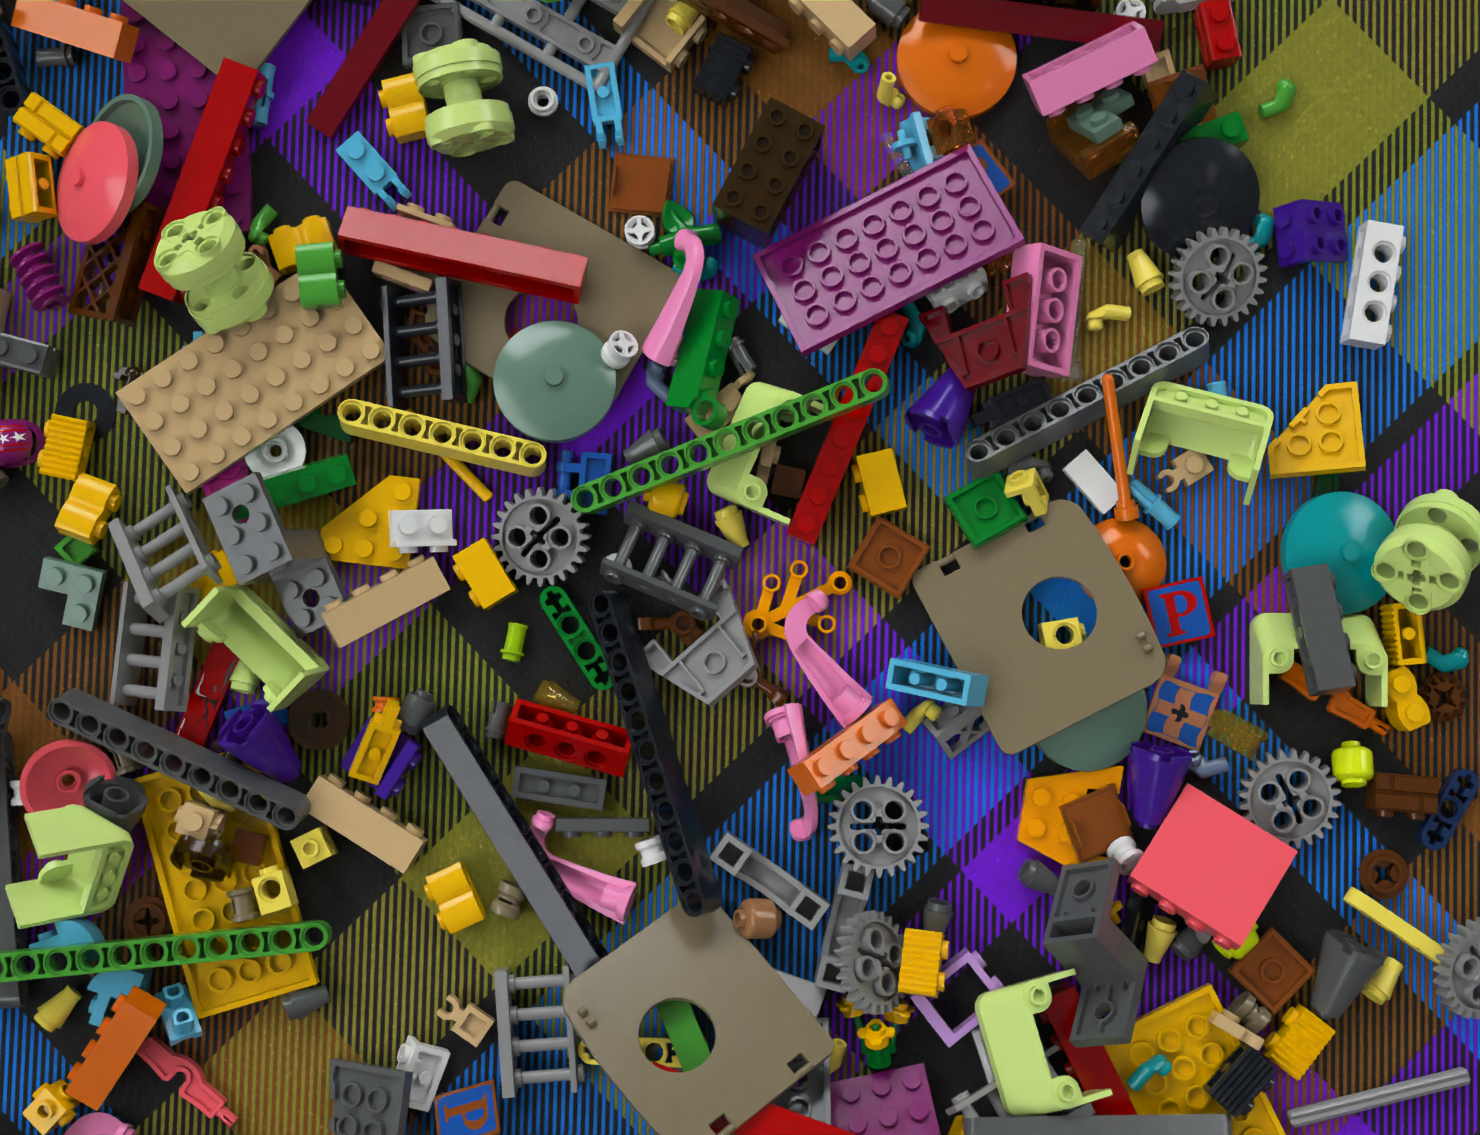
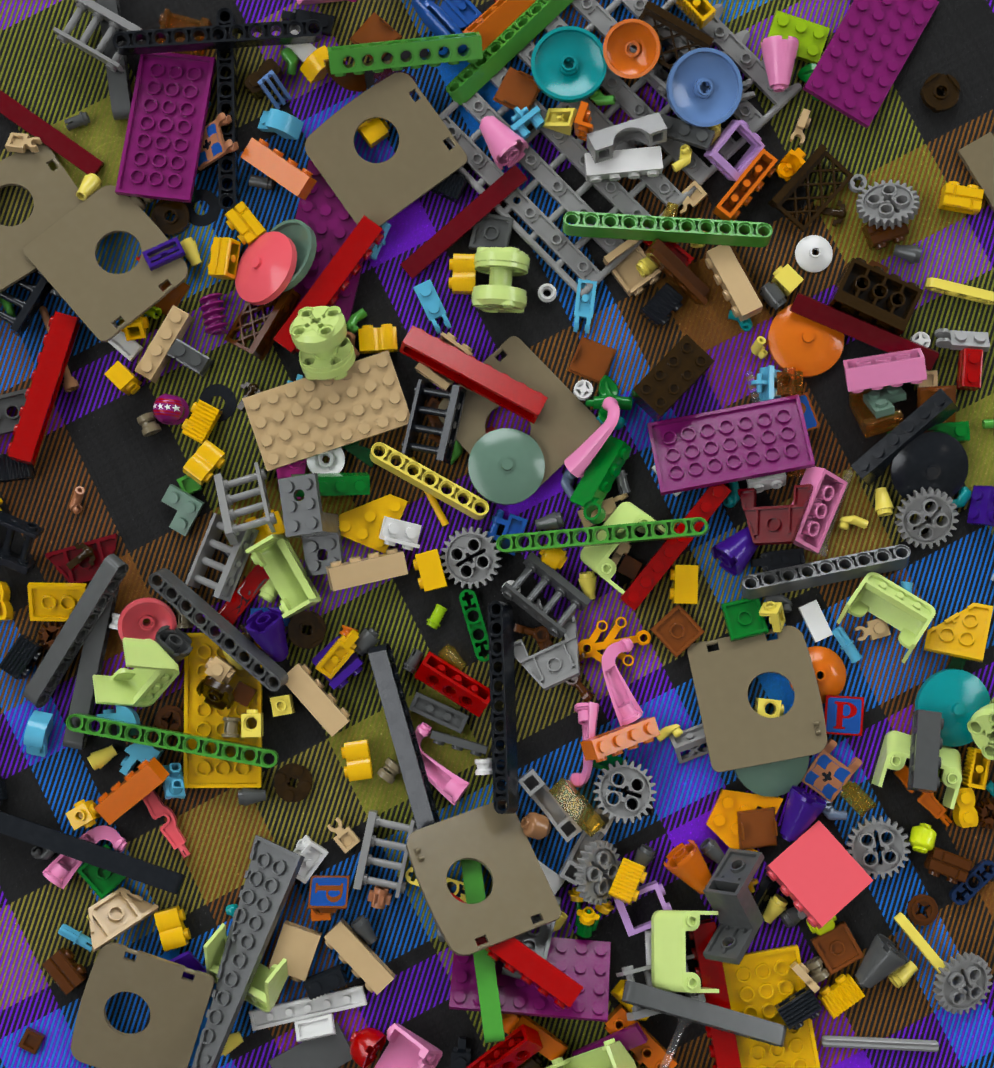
camera: 20 degrees right, 0 degrees up
bright green brick [295,242,346,310] -> none
white wheel [601,330,638,369] -> none
medium azure brick [885,658,989,707] -> none
orange piece [1101,374,1140,521] -> none
white wheel [1106,836,1143,876] -> none
teal arm [1127,1054,1172,1092] -> none
none -> dark brown plate [274,763,313,802]
none -> nougat gear [367,886,392,909]
none -> clear yellow slope [549,777,605,837]
none -> orange cone [663,840,712,895]

